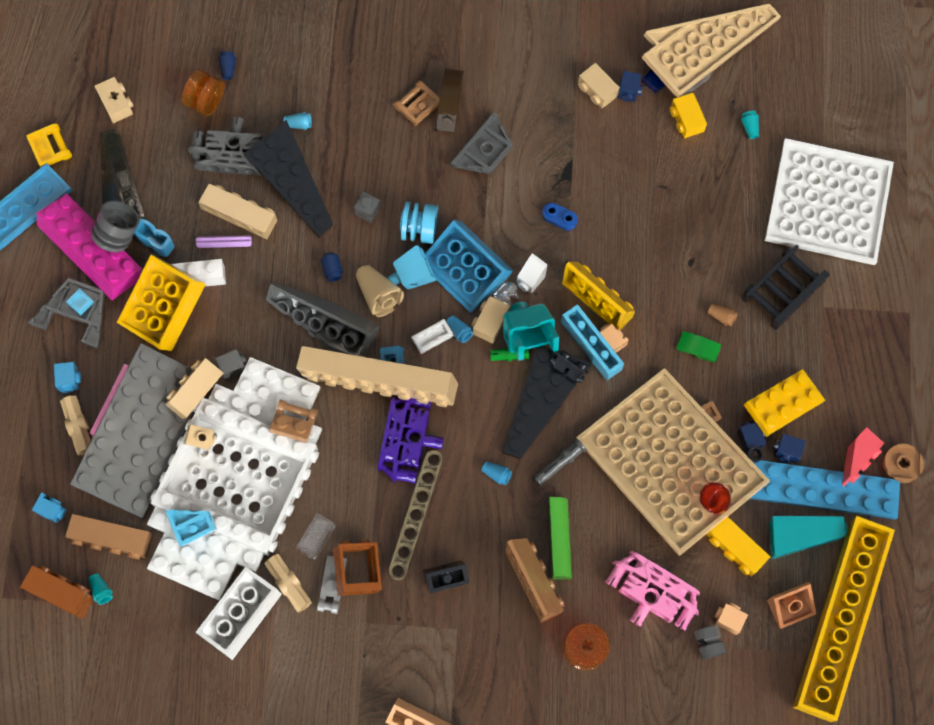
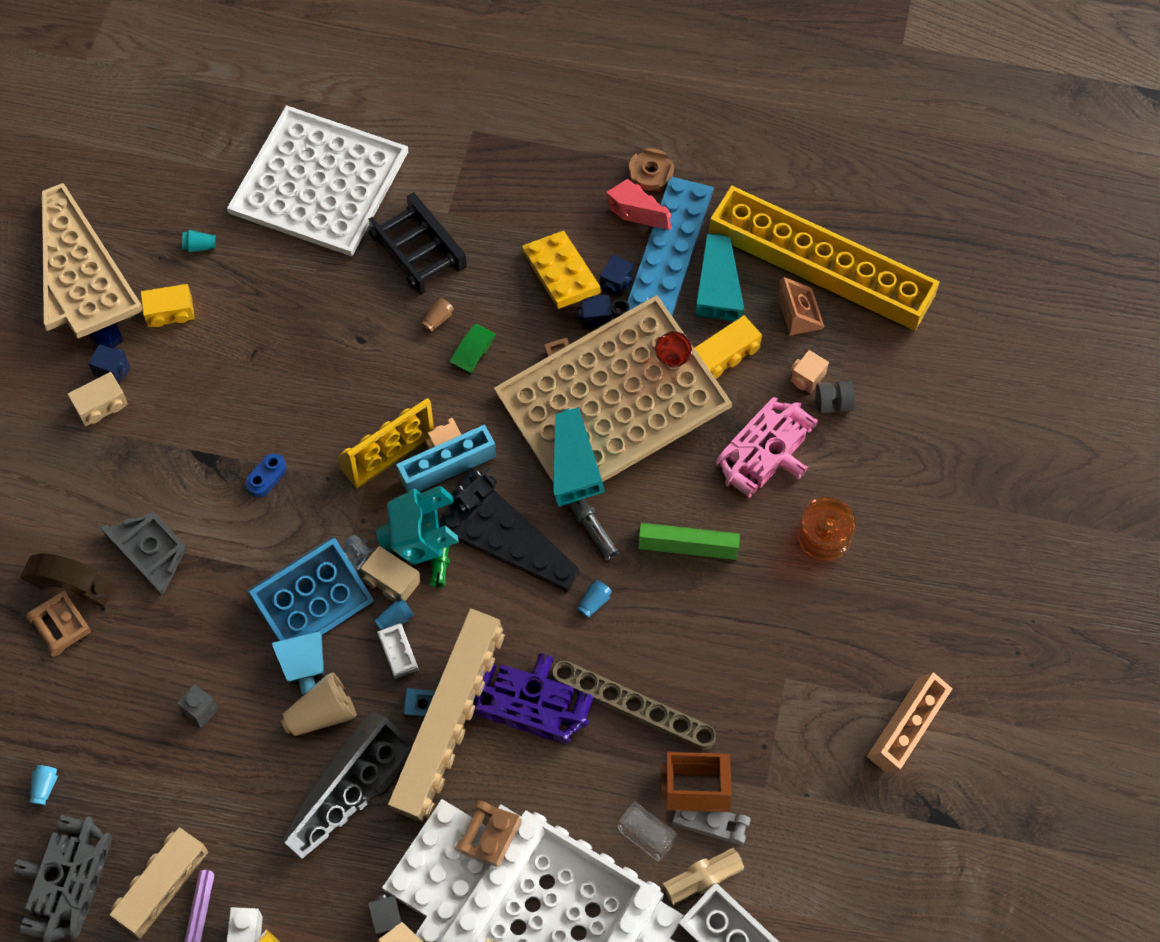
camera: 80 degrees left, 10 degrees down
black wing [244,120,333,238] -> none
dark blue brick [320,252,343,282] -> none
medium azure wheel [400,201,438,244] -> none
black brick [423,560,469,593] -> none
medium nougat slope [505,538,564,623] -> none
white slope [517,253,547,294] -> none
none -> teal slope [553,407,605,507]

